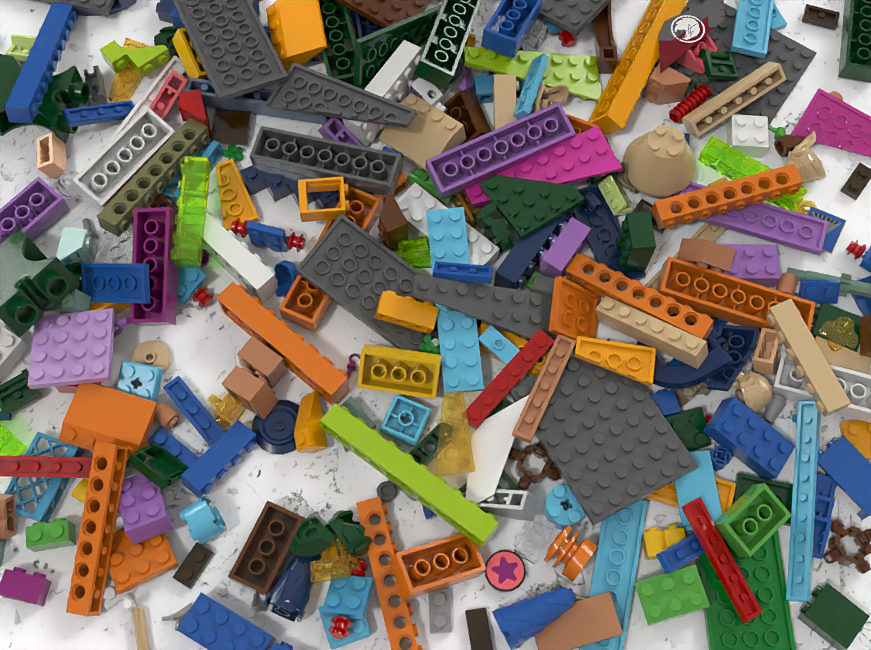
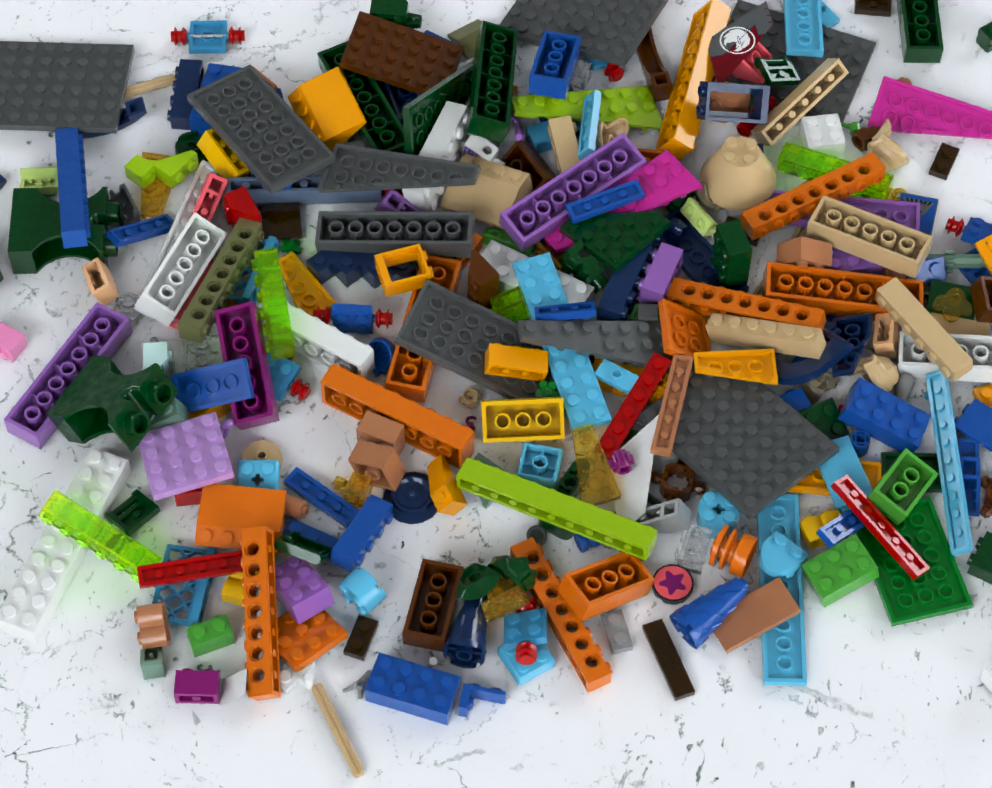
camera: 10 degrees left, 10 degrees down
none -> white sticker [219,669,247,706]
none -> tan plate [459,388,482,409]
none -> blue plate [565,179,645,224]
none -> magenta gear [608,449,635,475]
none -> piece [696,81,770,124]
none -> medium azure slope [757,531,810,579]
none -> tan brick [806,195,933,279]

